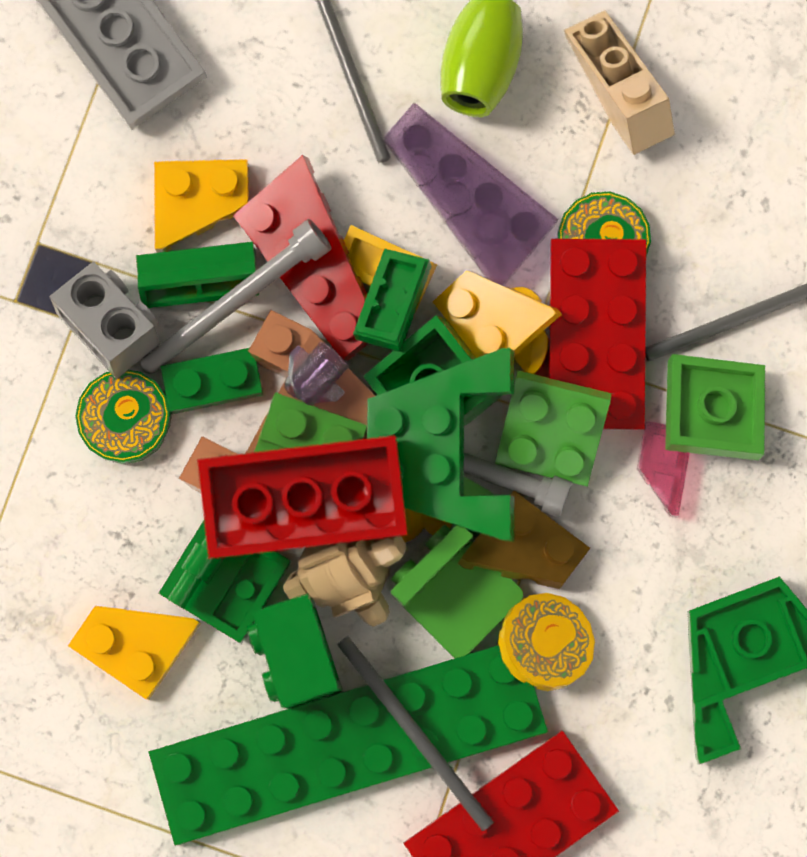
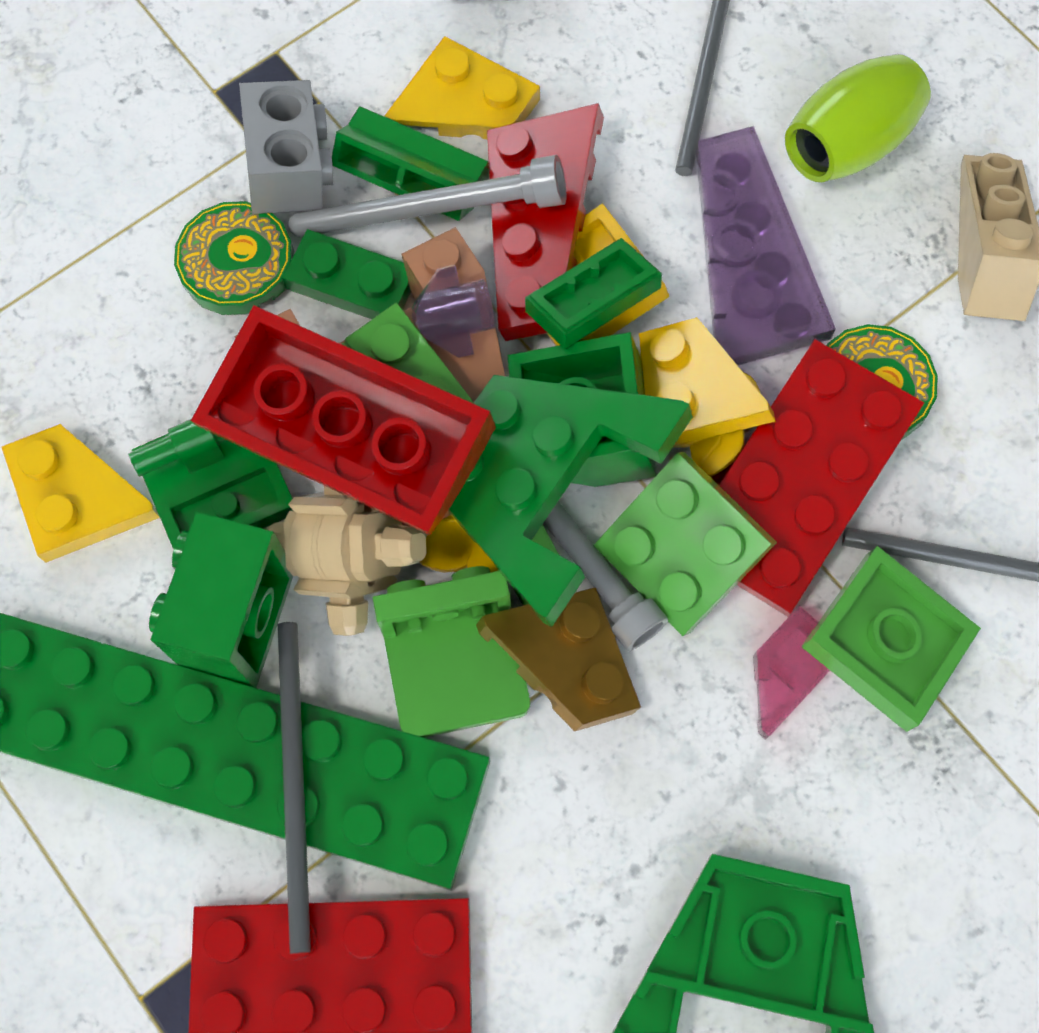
camera: 30 degrees right, 10 degrees down
tile [498,593,595,691] -> none

